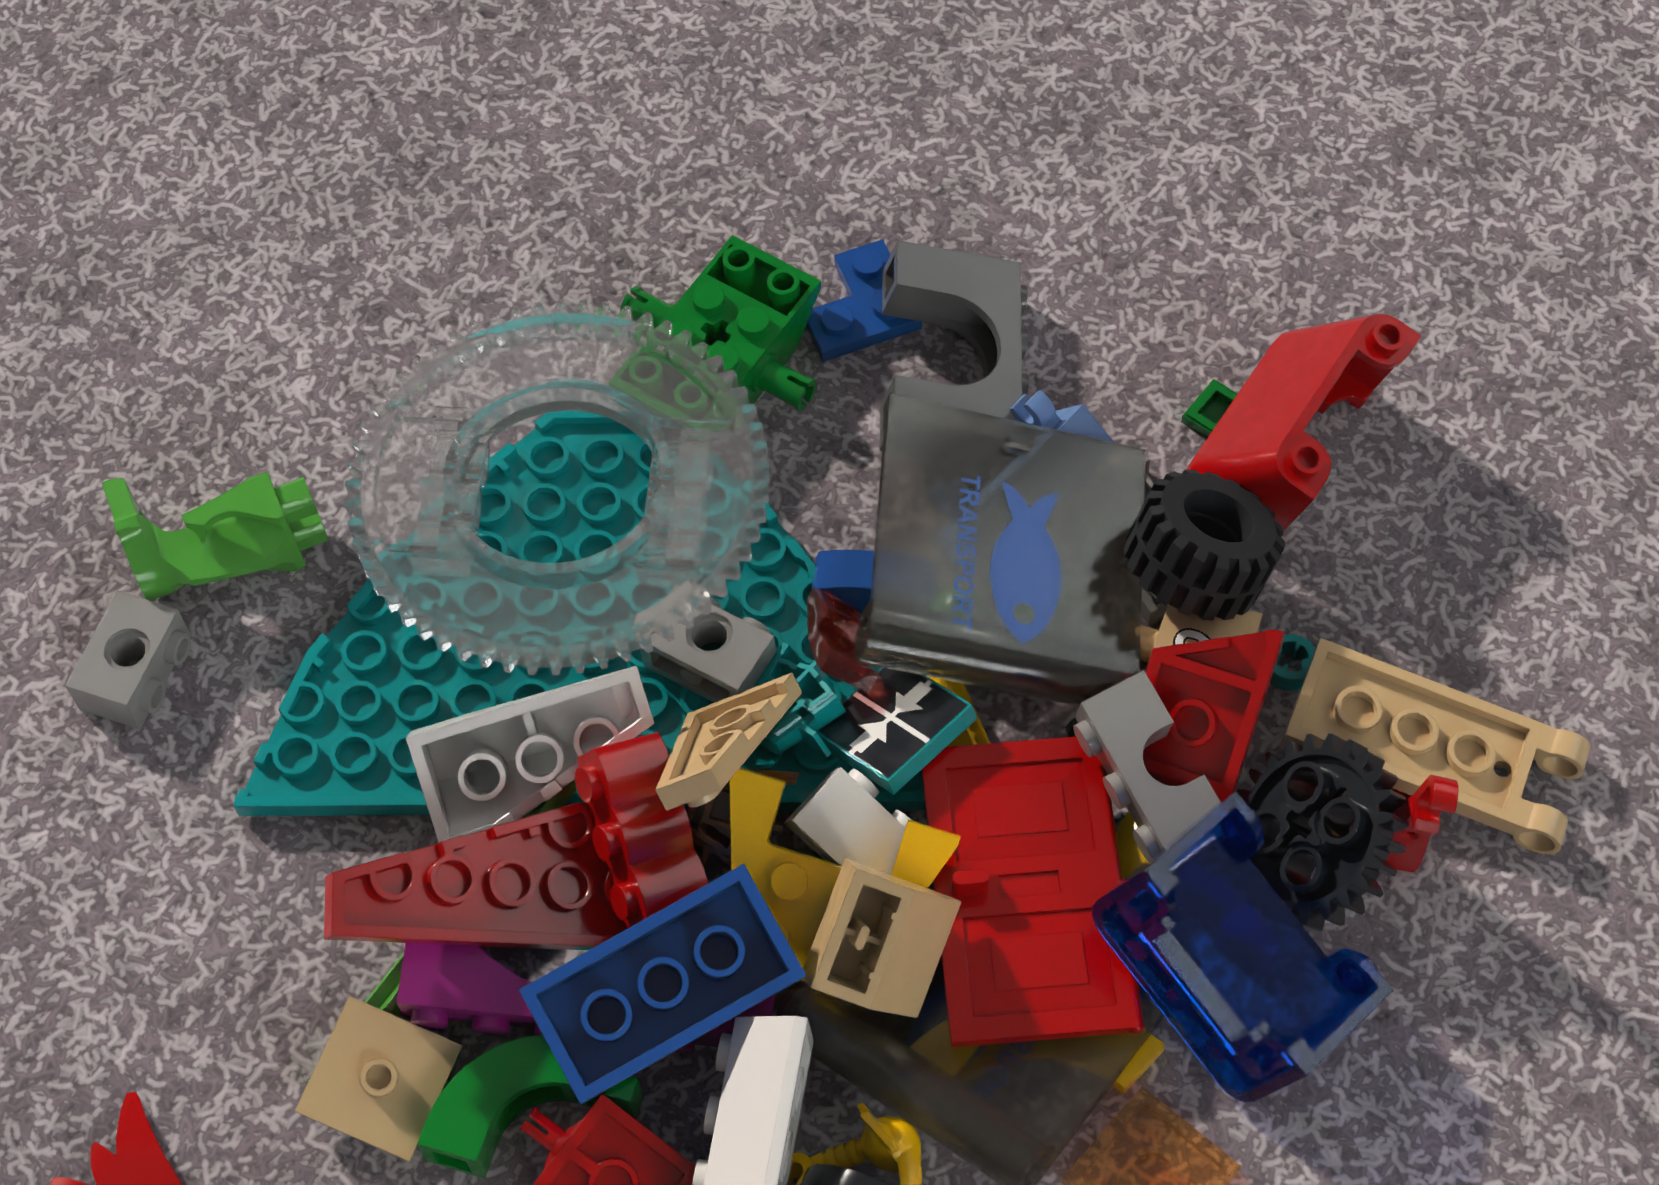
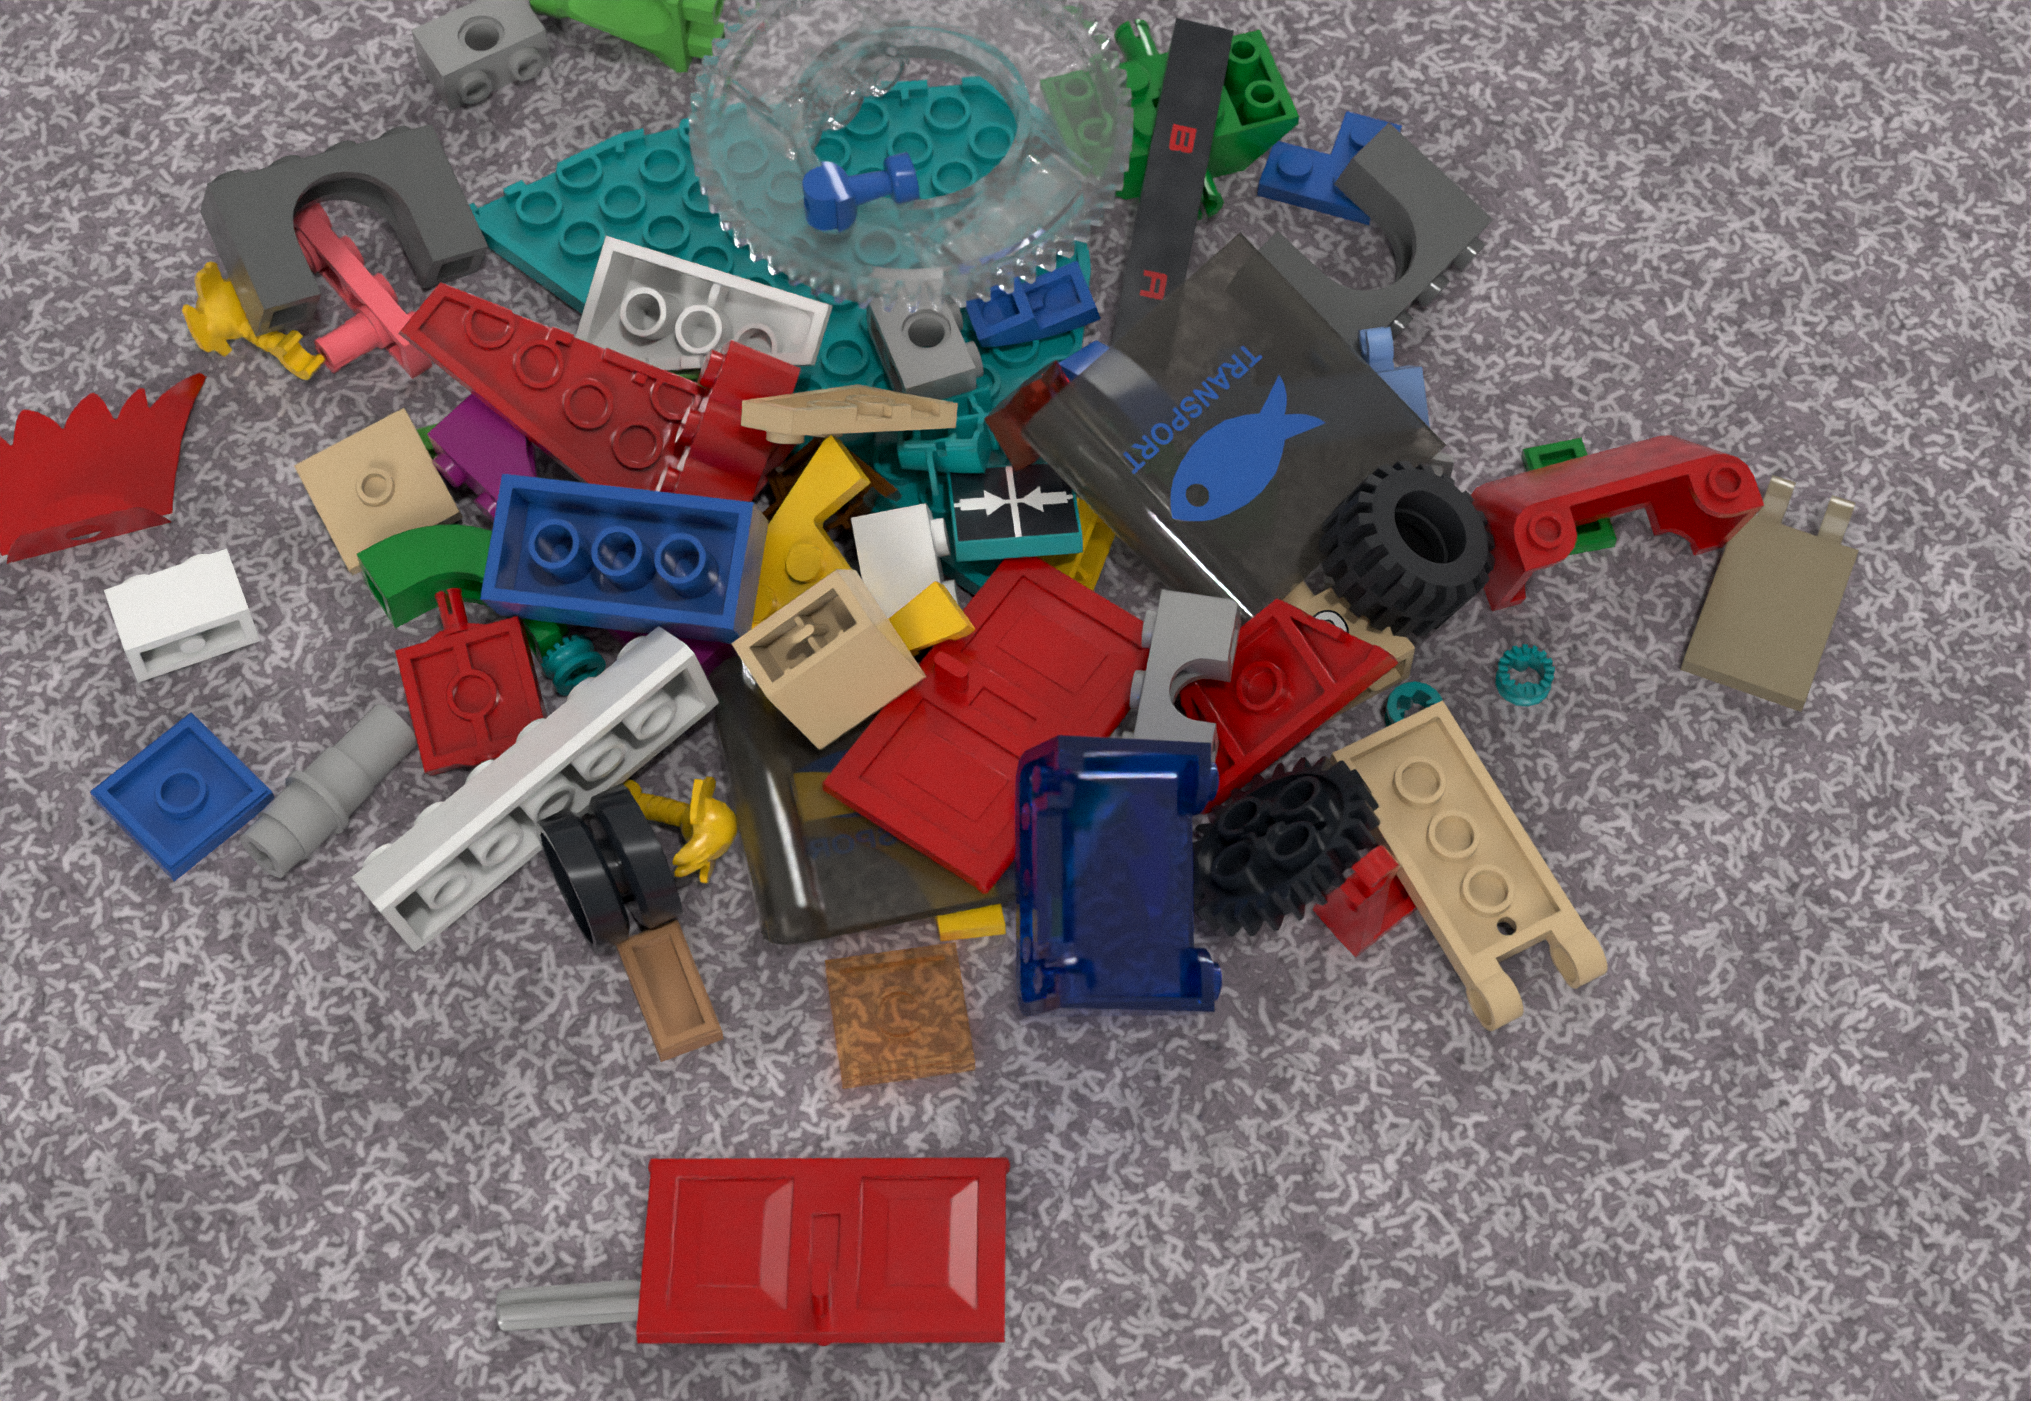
camera: 35 degrees right, 0 degrees up
none -> yellow piece [182,261,325,380]
none -> dark grey arch [200,124,488,336]
none -> coral plate [293,203,432,379]
none -> teal bush [541,634,606,696]
none -> blue leg [802,152,920,232]
none -> blue slope [961,261,1101,347]
none -> black tile [1110,17,1234,372]
none -> teal bush [1495,644,1555,707]
none -> dark tan tile [1680,475,1859,712]

